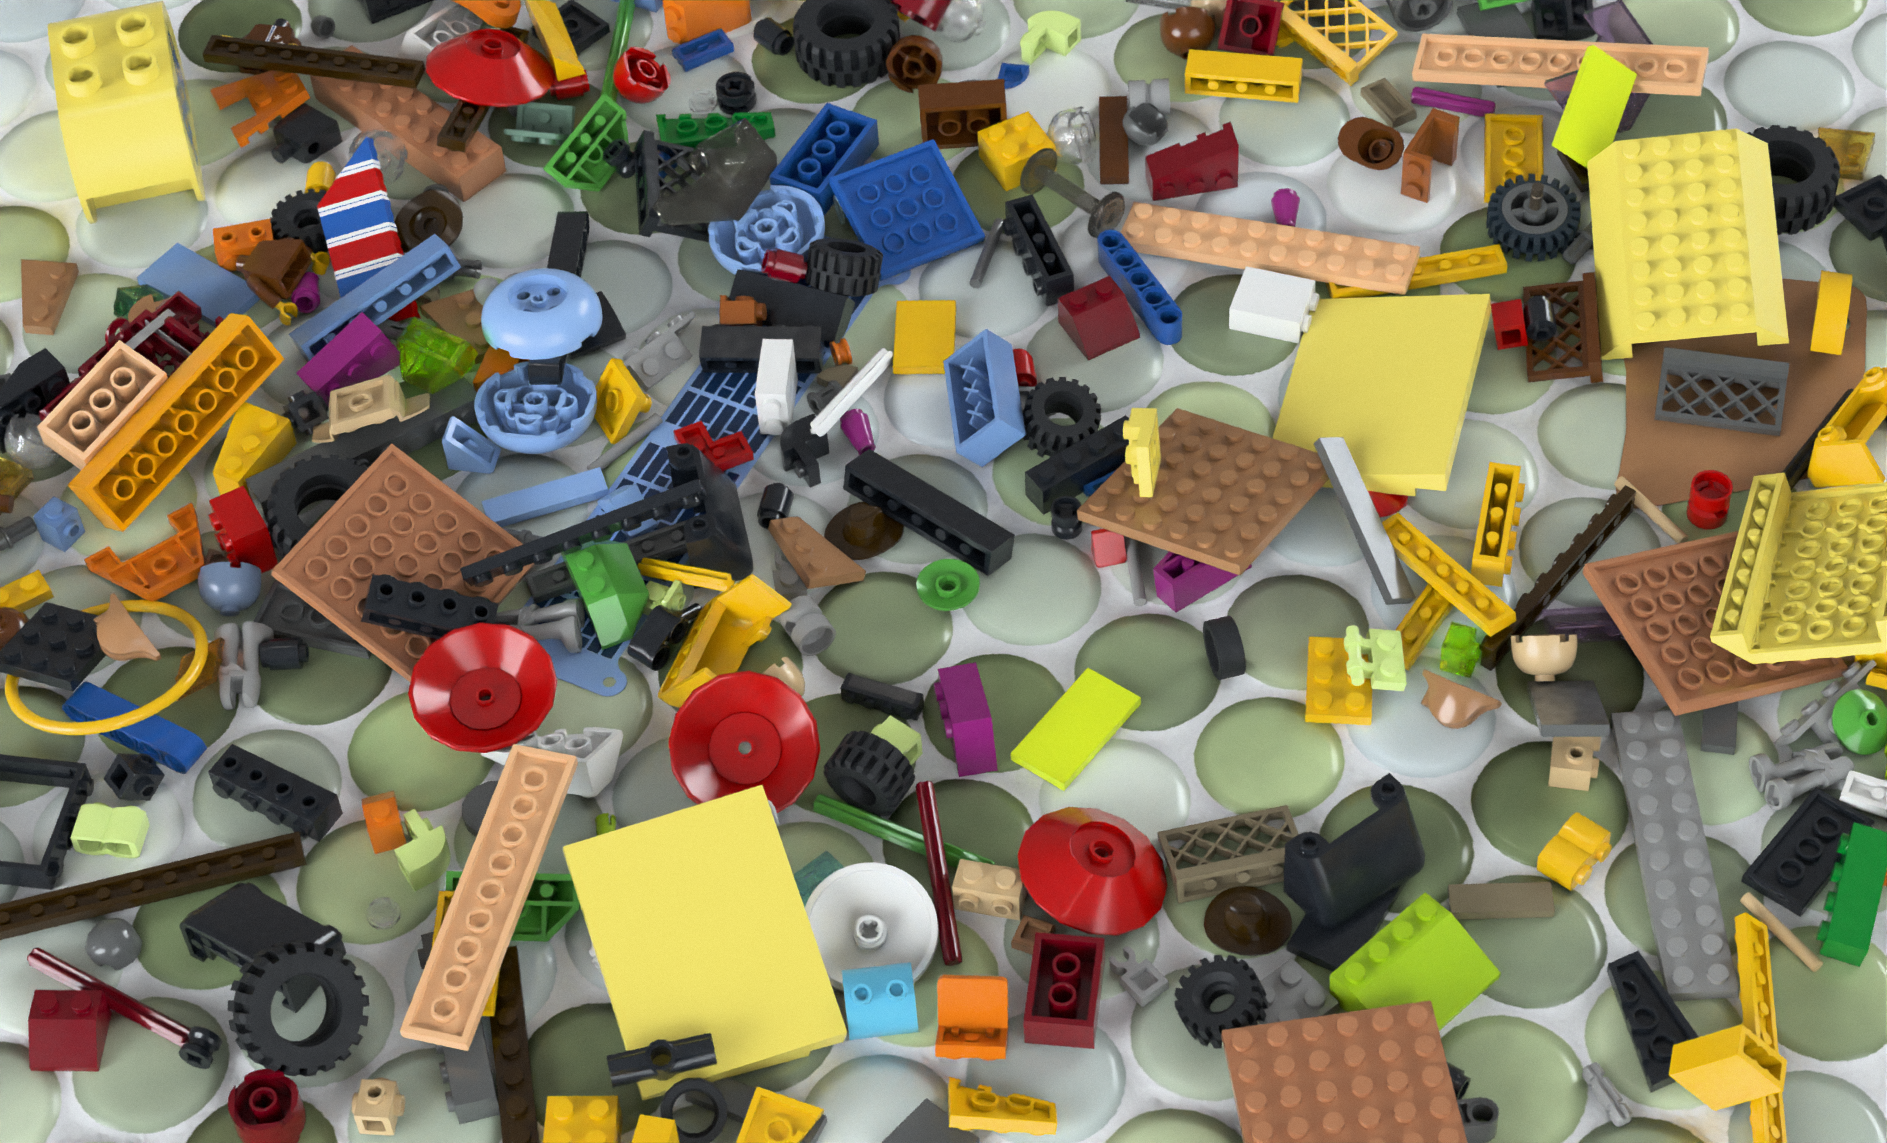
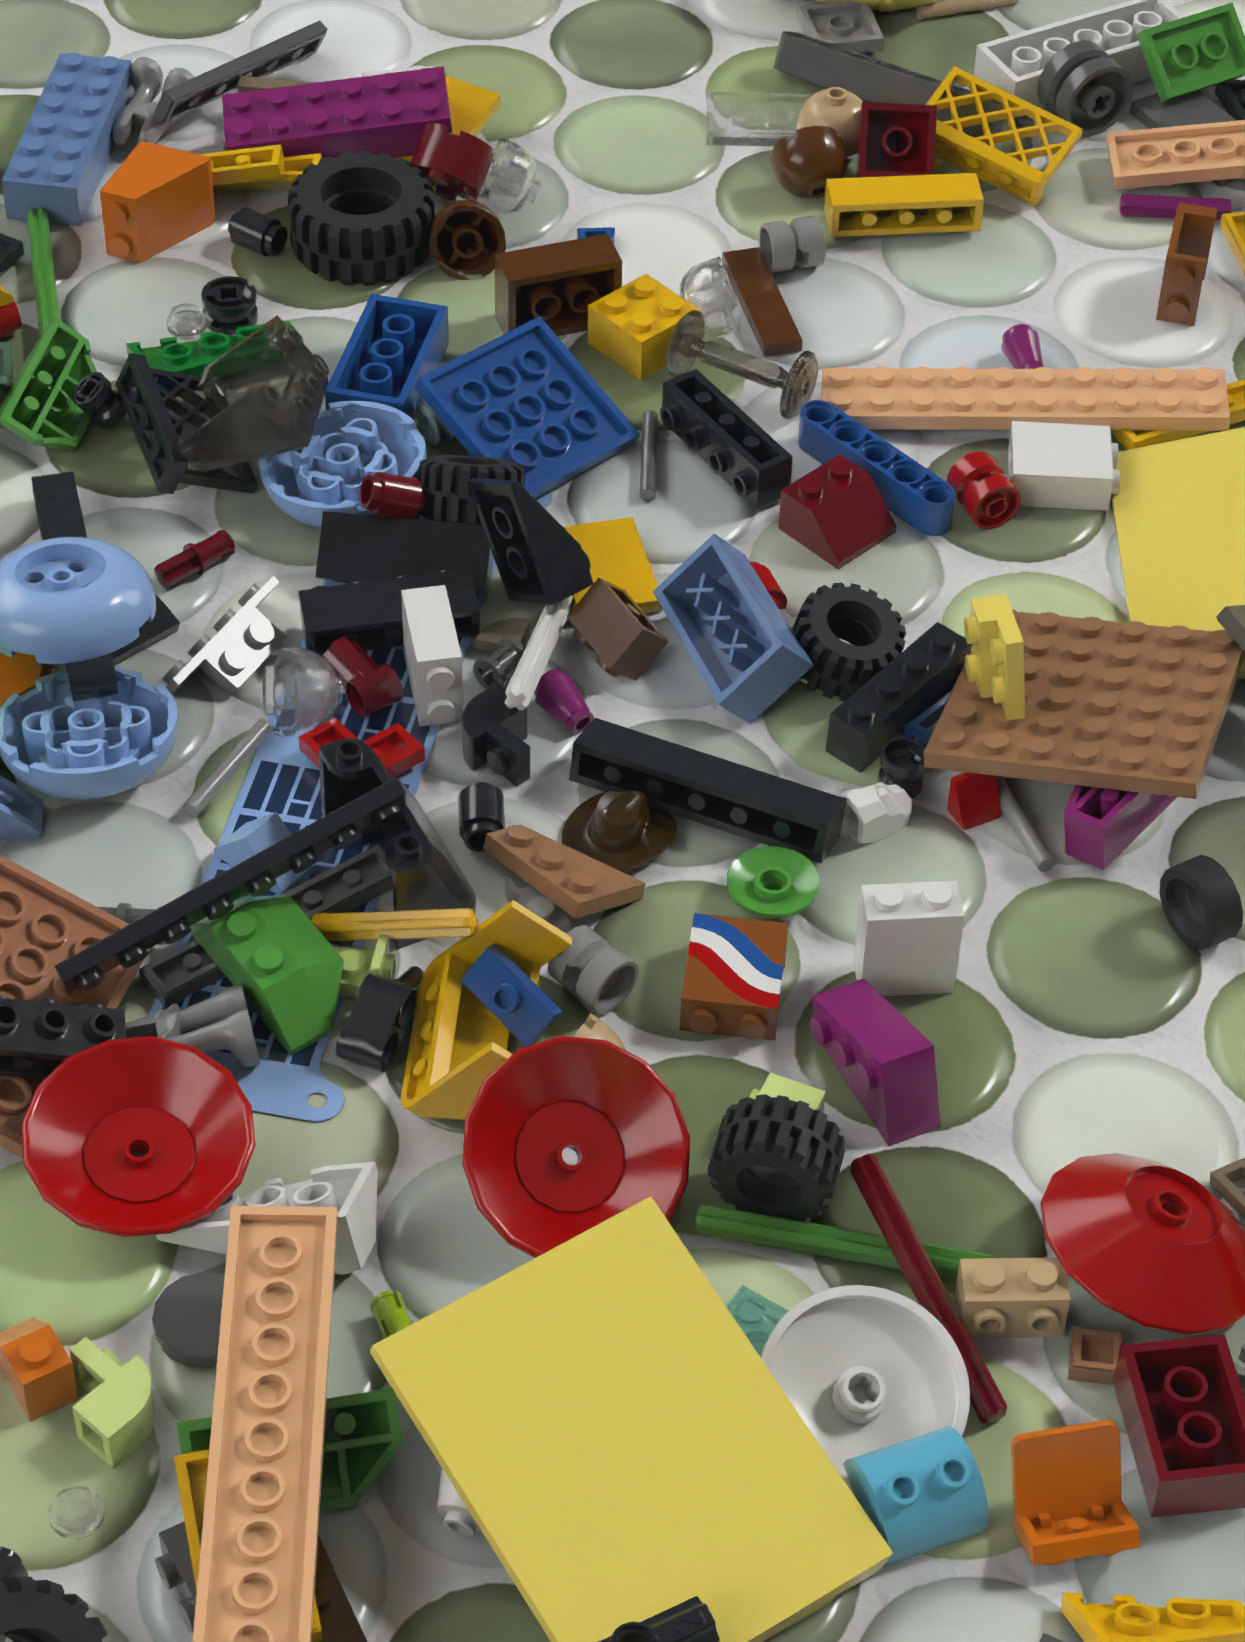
camera: 20 degrees left, 5 degrees down
light blue tile [481,467,609,527] -> none
yellow tile [594,358,652,444] -> none
red cylinder [613,46,670,104] -> none
blue tile [672,28,734,72] -> none
dark orange brick [719,295,767,327] -> none
orange bush [829,338,853,366] -> none
black piece [840,673,924,721] -> none
neon yellow tile [1010,668,1141,791] -> none
yellowish green brick [1020,10,1081,64] -> none
dark grey hair [1122,103,1168,146] -> none
dark red wedge [1145,122,1239,201] -> none
reddish brown piece [1338,117,1404,171] -> none
dark tan tile [1361,78,1417,129] -> none
none -> dark red axle [154,530,235,586]
none -> clear cylinder [262,648,343,738]
none -> dark red piece [323,637,403,717]
none -> blue plate [460,944,563,1047]
none -> black slope [467,478,594,605]
none -> reddish brown brick [567,578,669,681]
none -> panel [679,913,789,1041]
none -> white rock [839,782,912,843]
none -> white brick [853,880,964,996]
none -> red wheel [947,451,1021,529]

